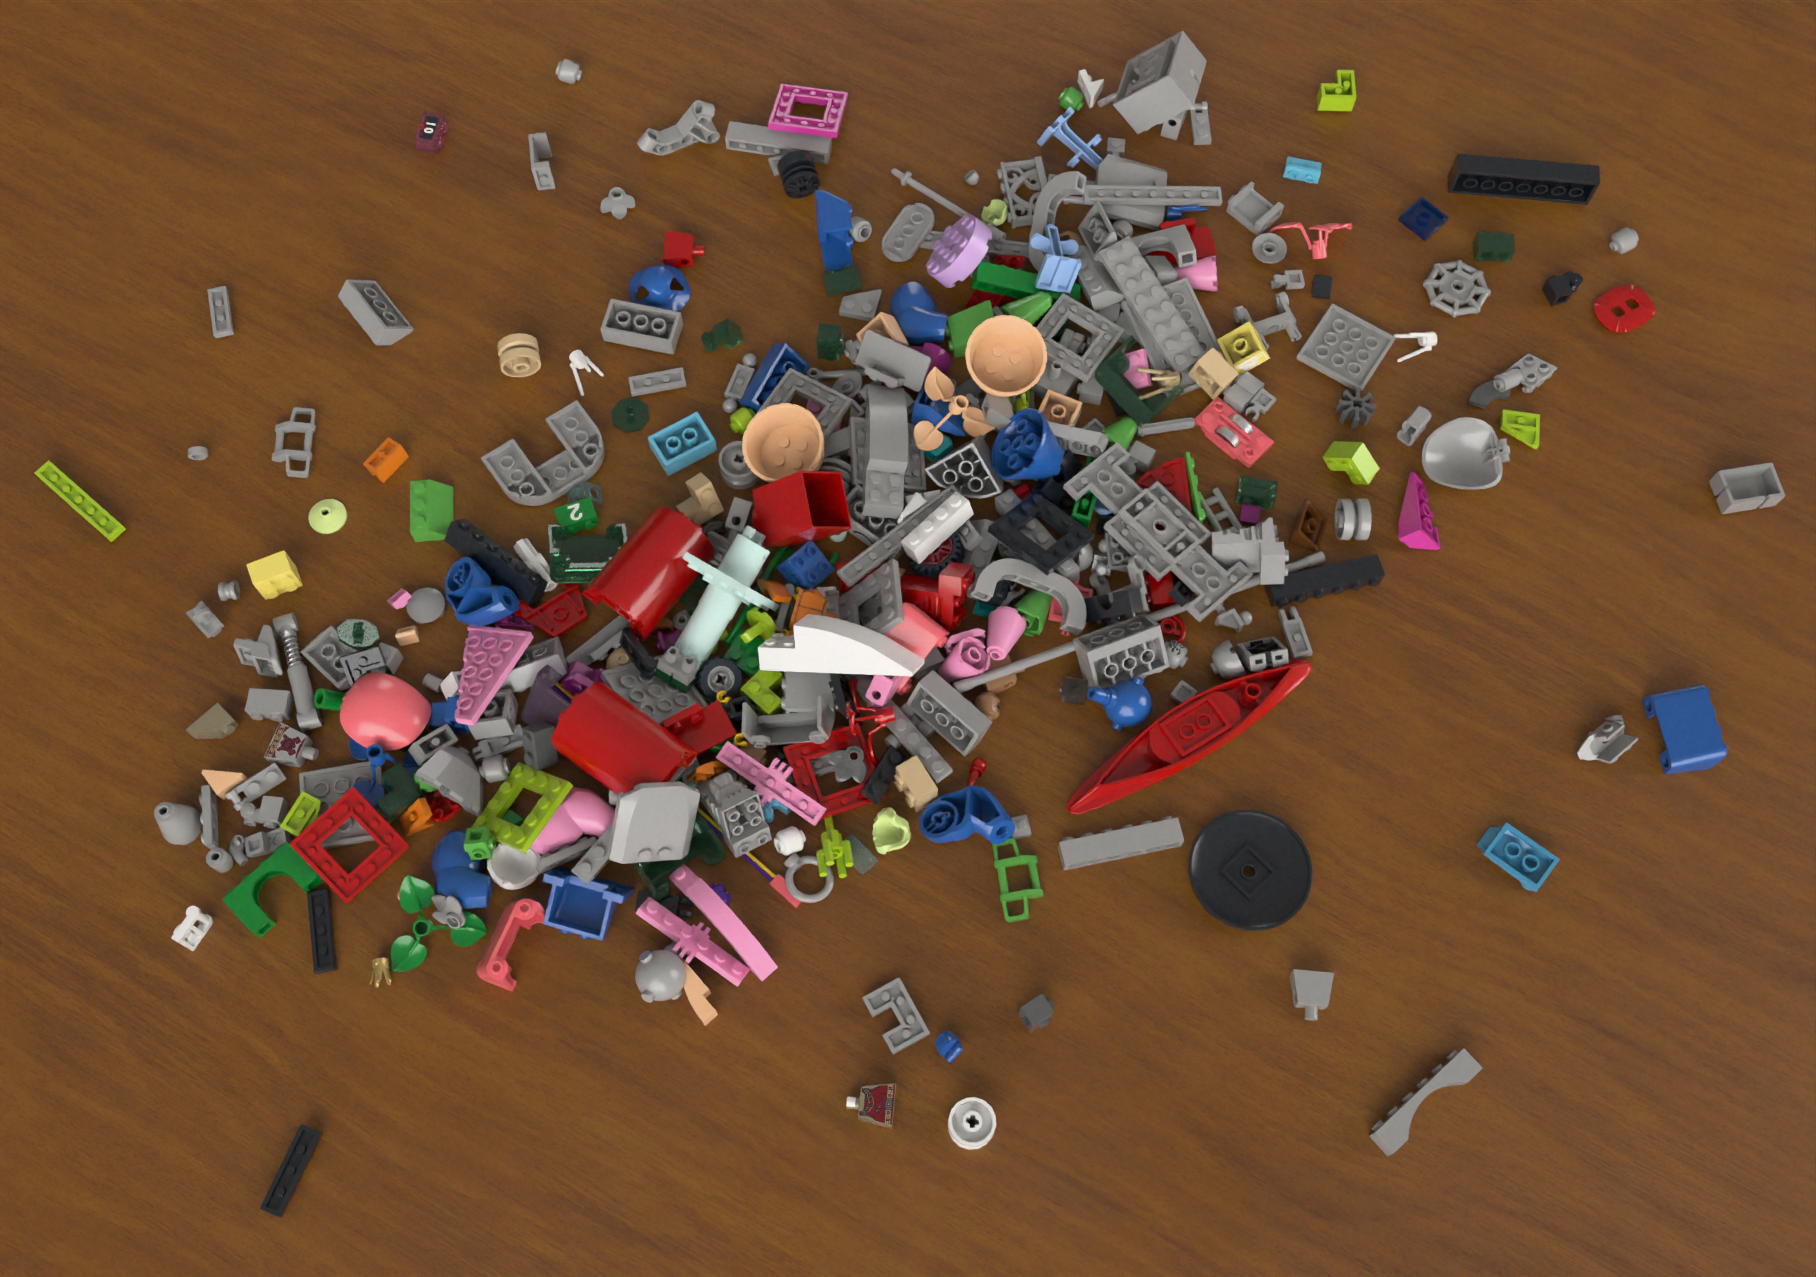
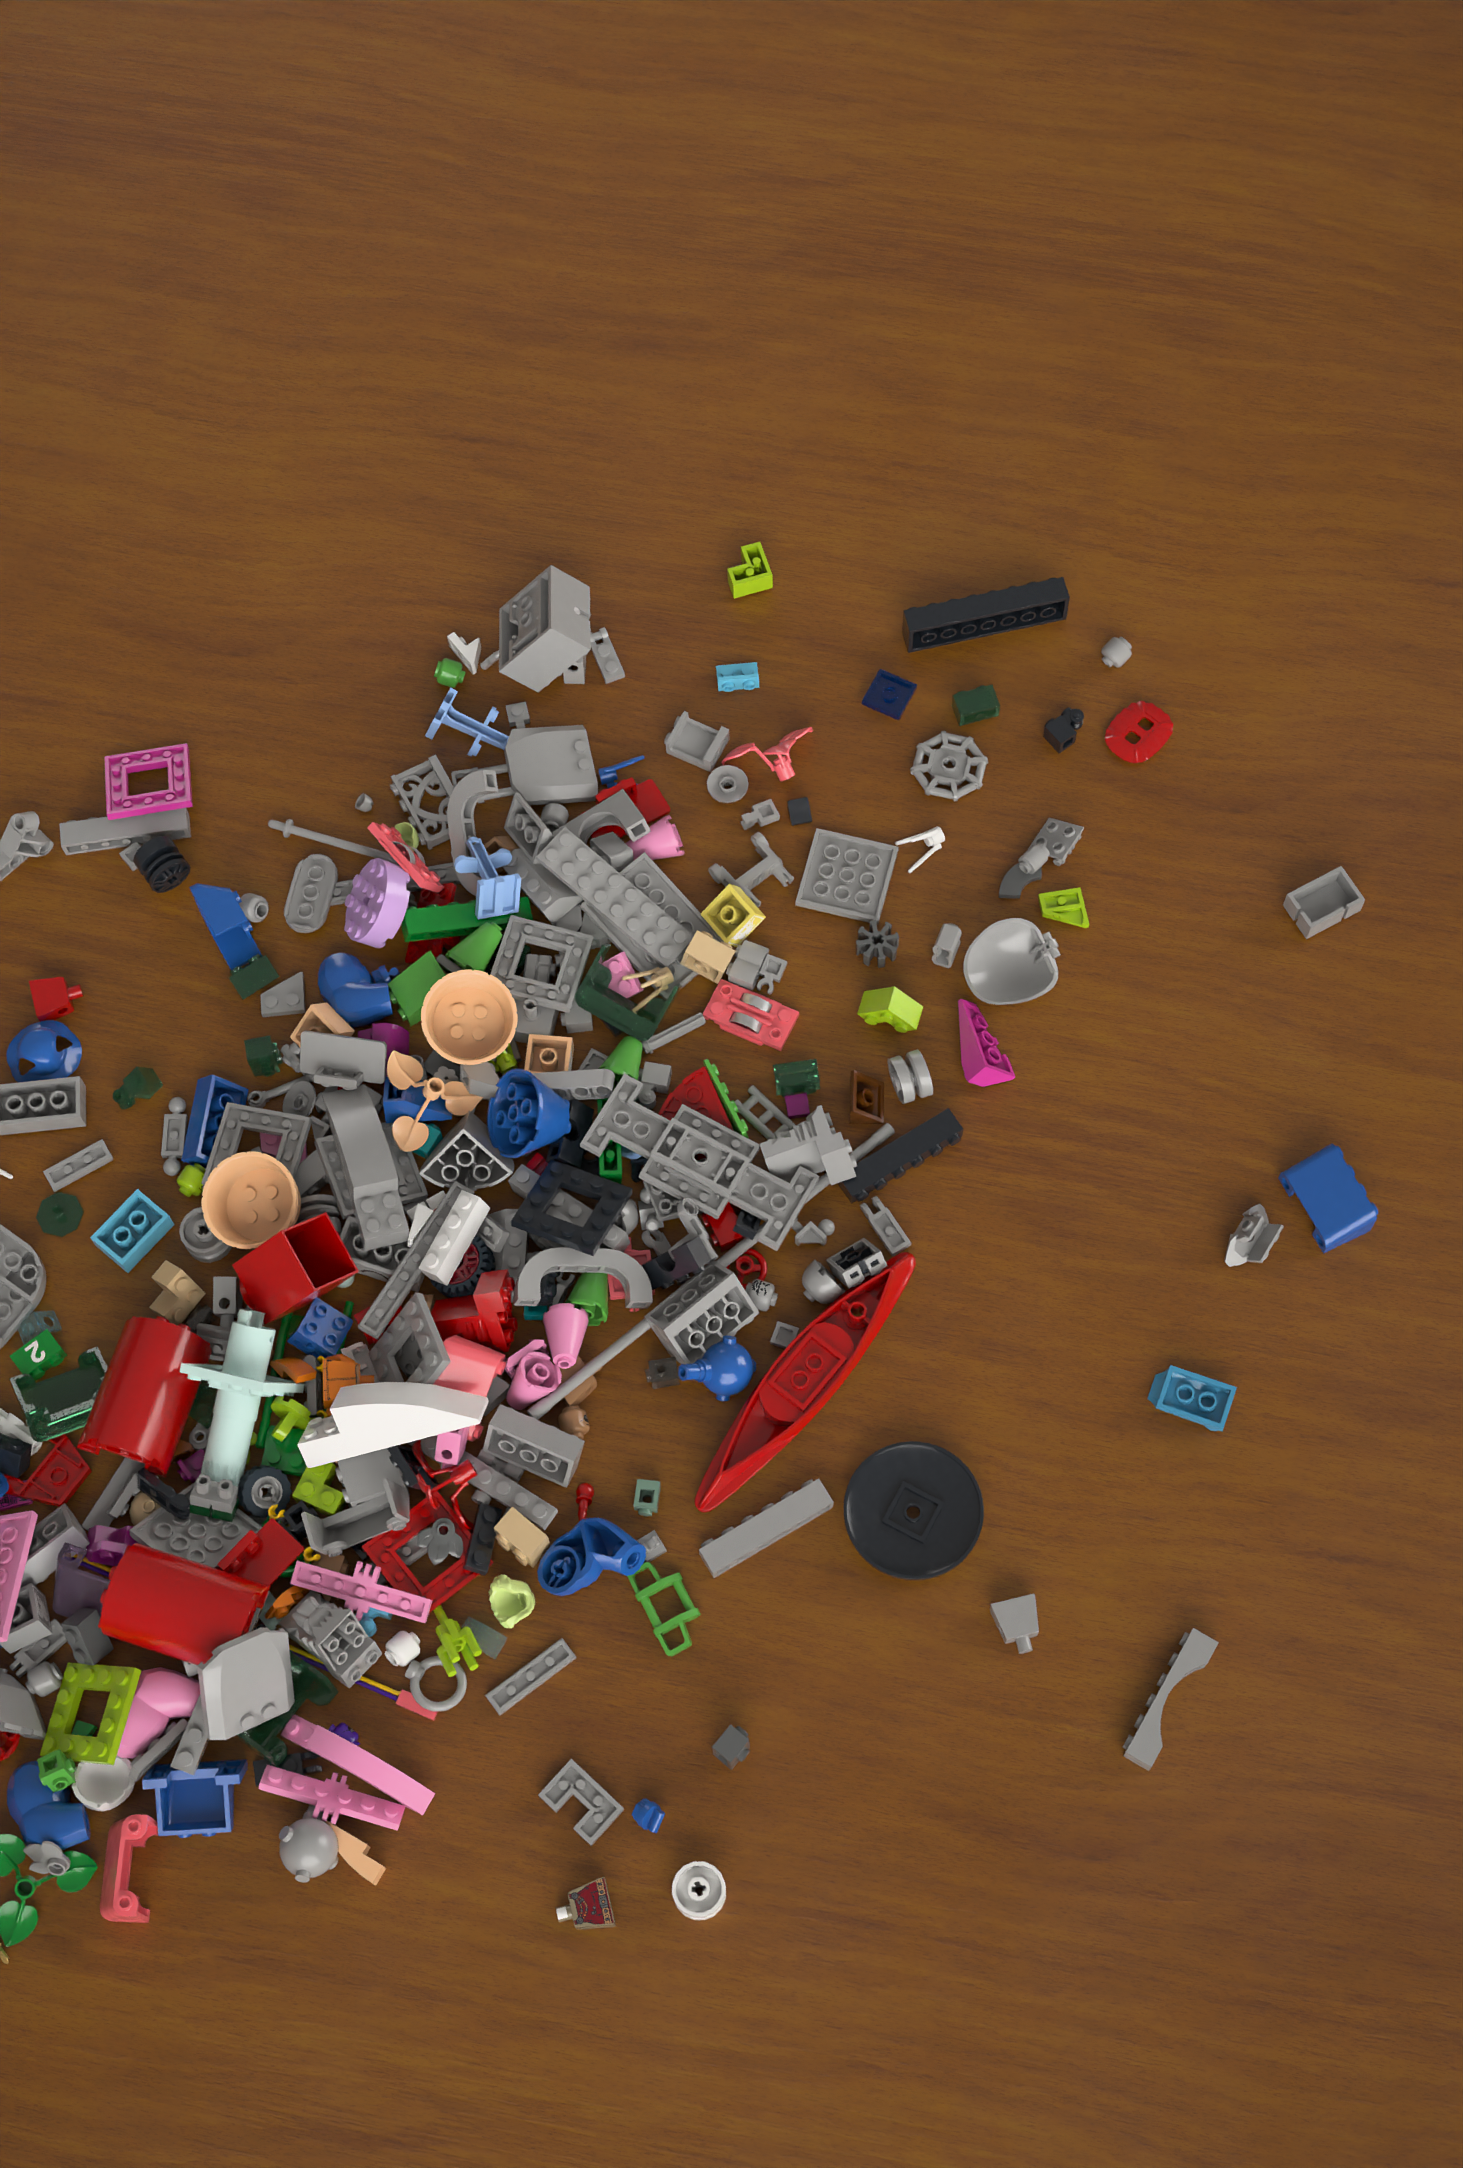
camera: 15 degrees left, 0 degrees up
light grey plate [1082,185,1223,206] -> none
none -> coral piece [368,822,444,893]
none -> blue piece [371,965,400,989]
none -> light grey tile [485,1638,576,1716]
none -> sand green brick [634,1479,661,1516]

